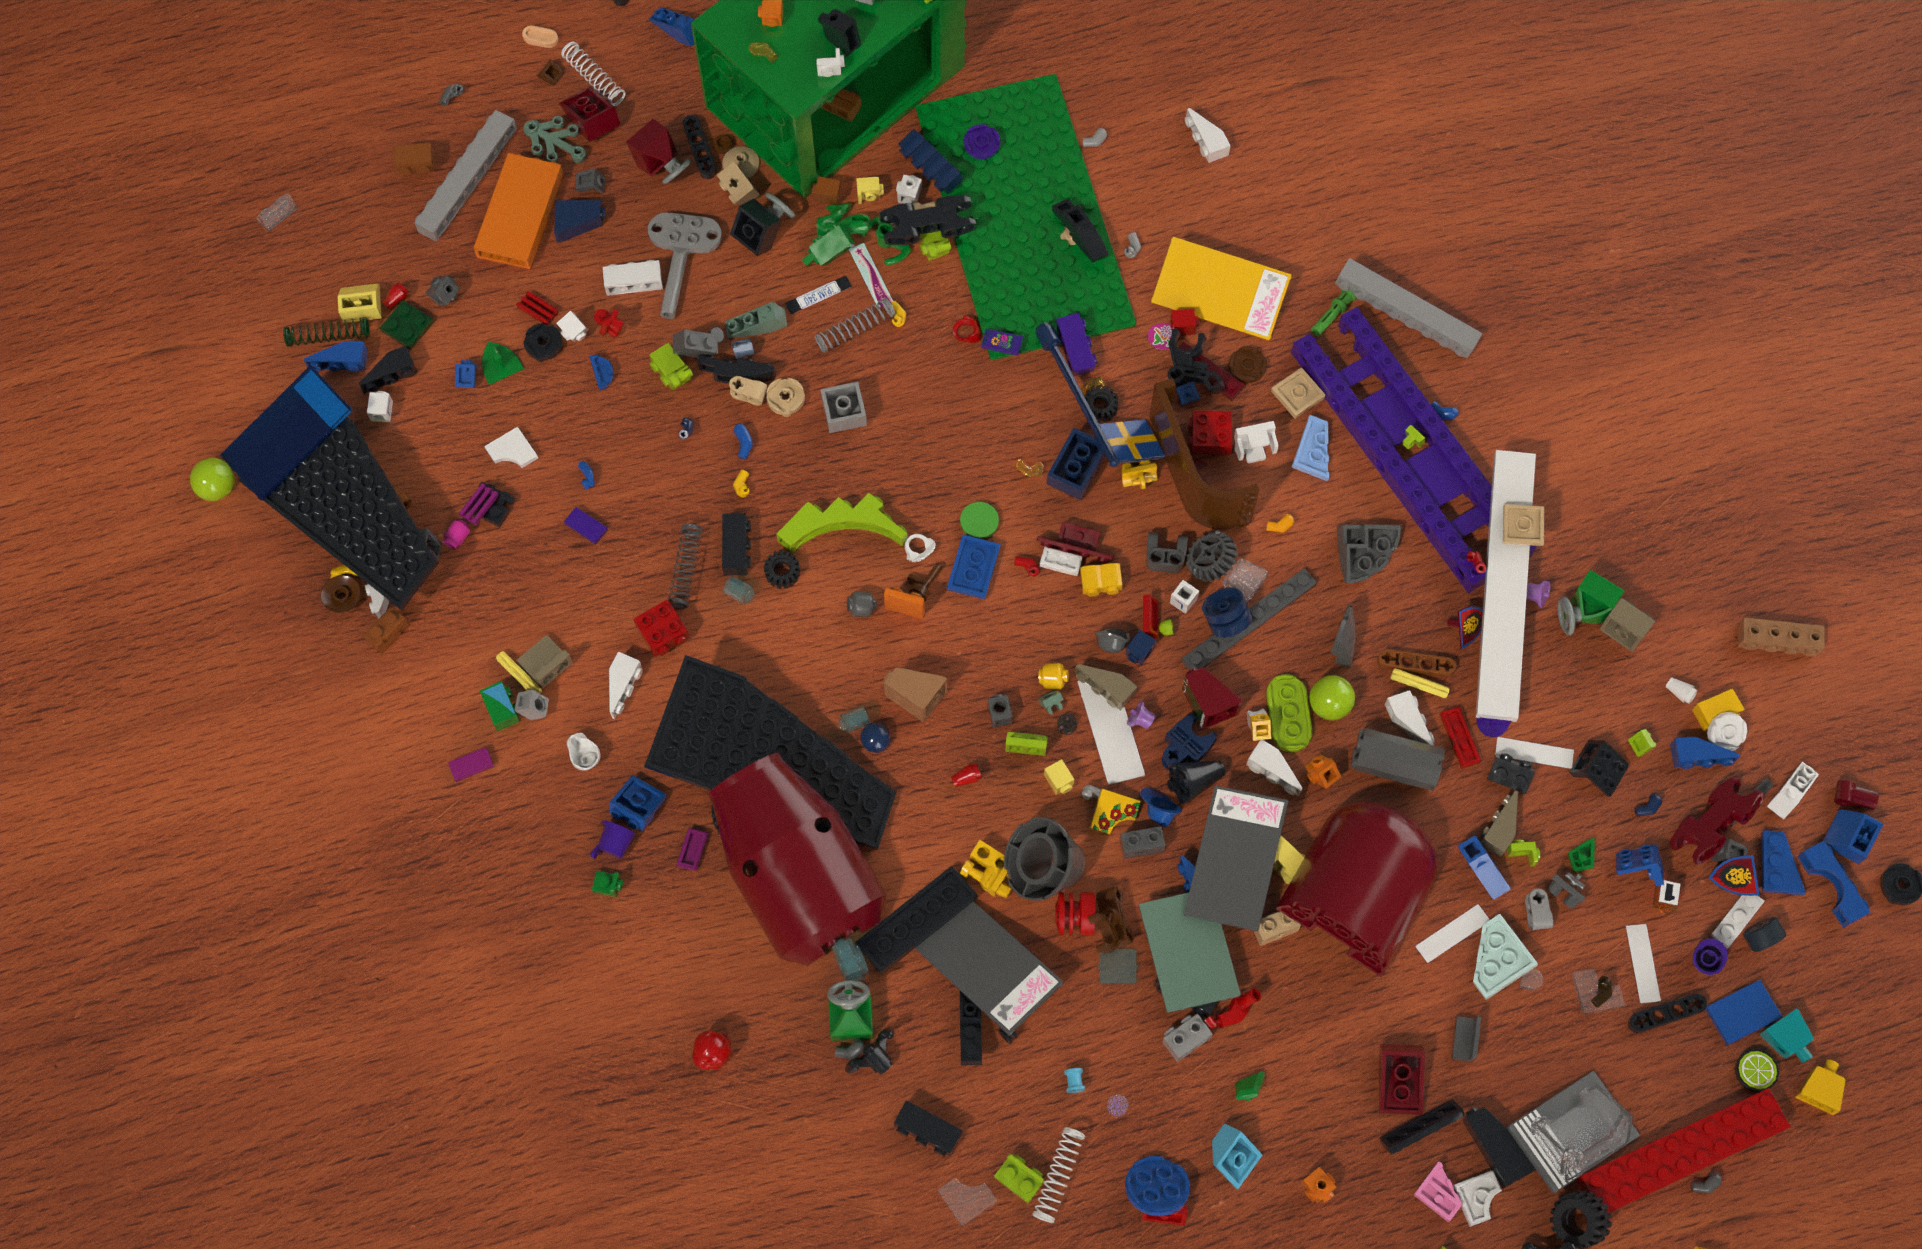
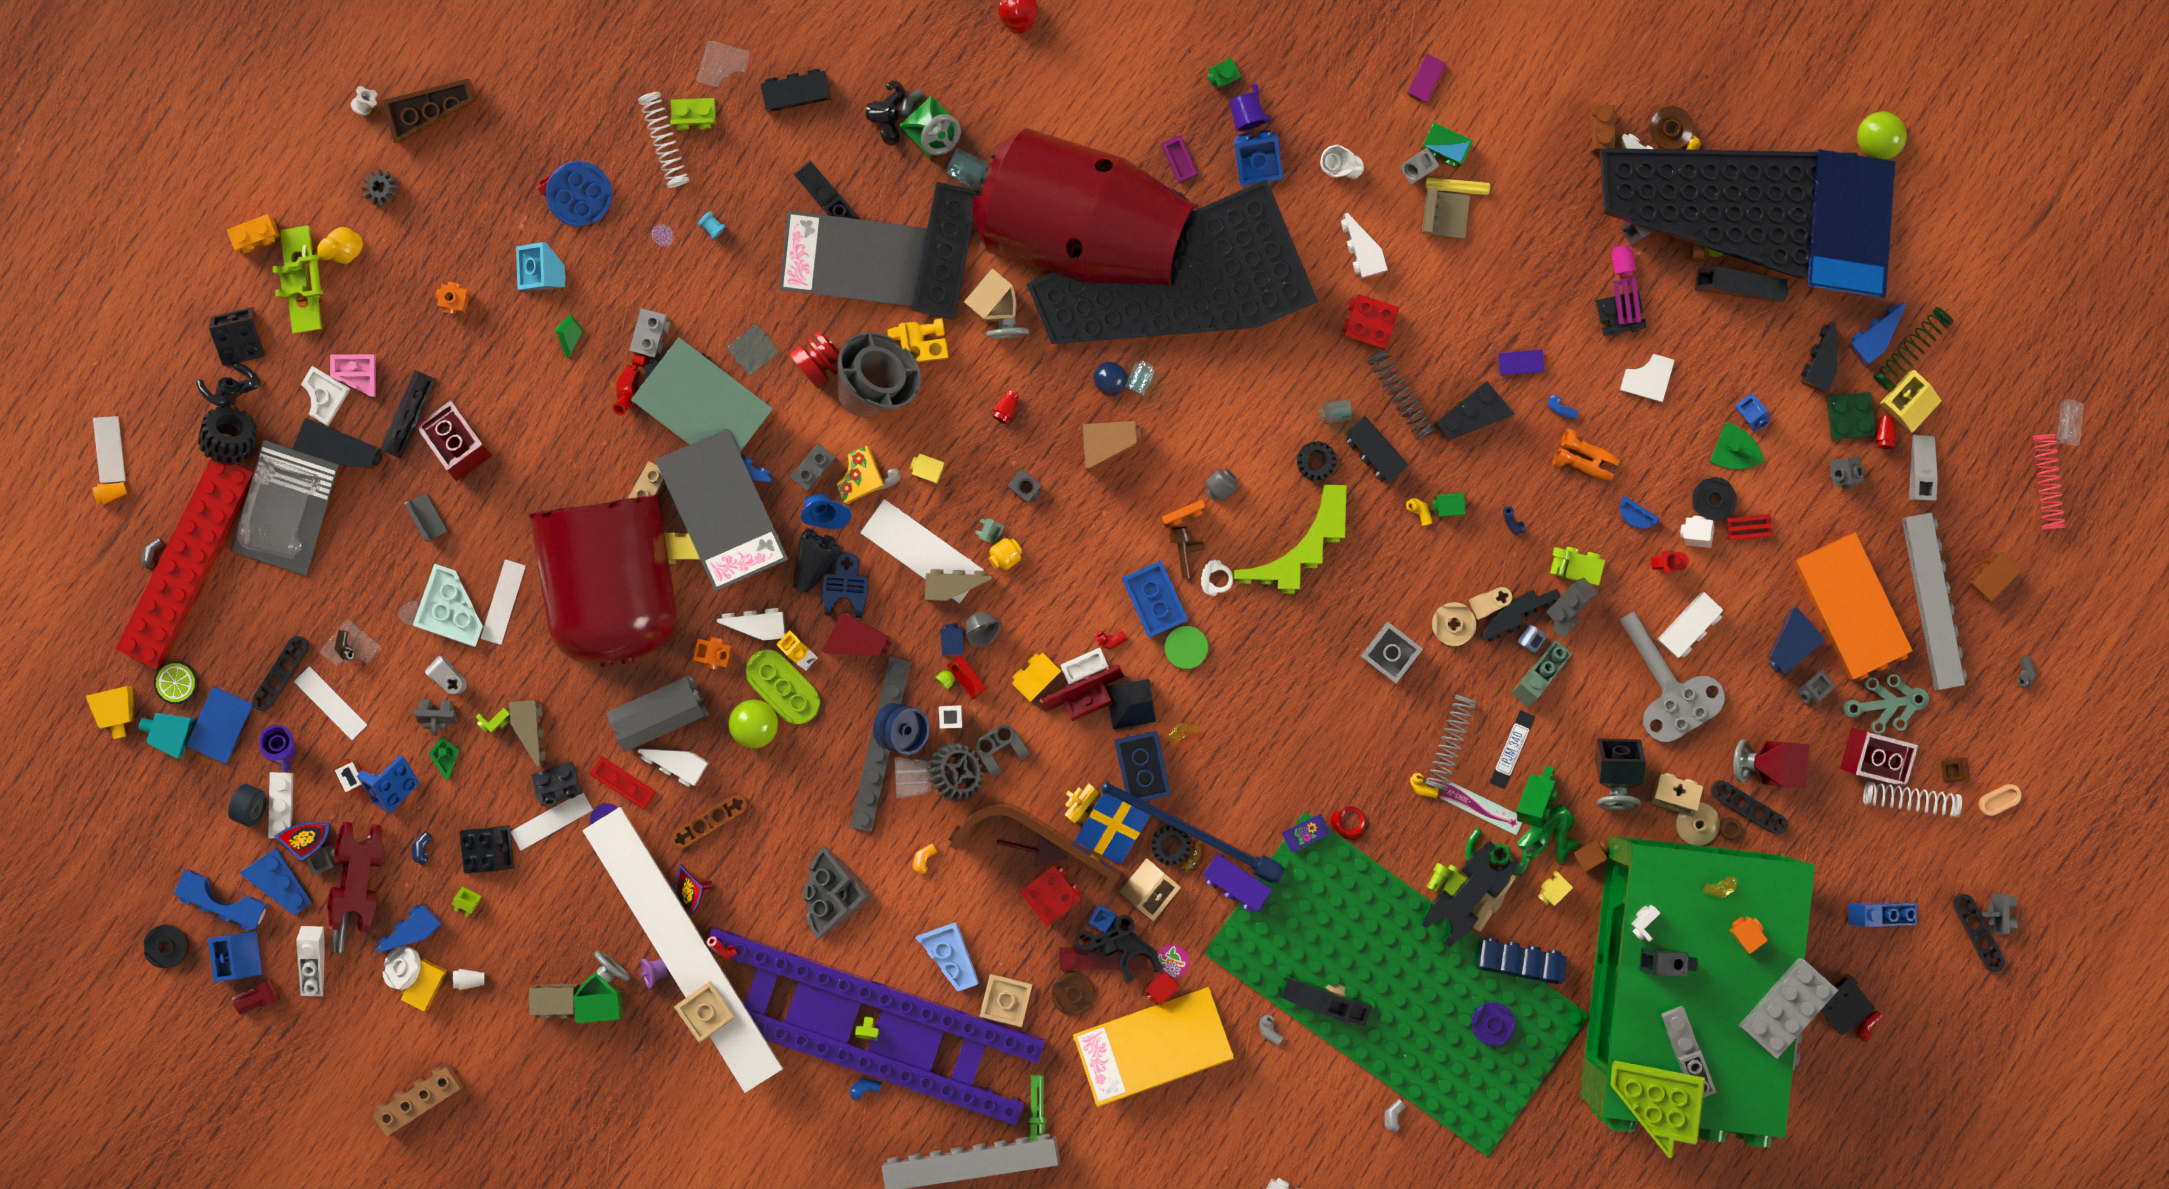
camera: 140 degrees right, 20 degrees up
white brick [367,391,393,422] -> none
blue arm [733,424,753,460] -> none
white brick [896,175,922,204] -> none
lime bracket [1005,732,1047,756] -> none
clear smoke tile [1057,714,1077,735] -> none
reddish brown piece [1088,886,1134,954] -> none
medium lavender piece [1127,700,1155,729] -> none
white panel [1232,421,1278,463] -> none
dark grey brick [1330,604,1356,668] -> none
light yellow axle [1391,668,1450,698] -> none
slope [1458,835,1511,900] -> none
none -> tan piece [964,268,1029,339]
none -> black slope [1106,679,1156,729]
none -> tan slope [1119,858,1181,921]
none -> green brick [1432,493,1465,517]
none -> black wedge [1434,381,1515,441]
none -> orange piece [1552,428,1620,481]
none -> black slope [1695,266,1788,302]
none -> light grey slope [1909,435,1938,502]
none -> coral piece [2032,434,2066,530]

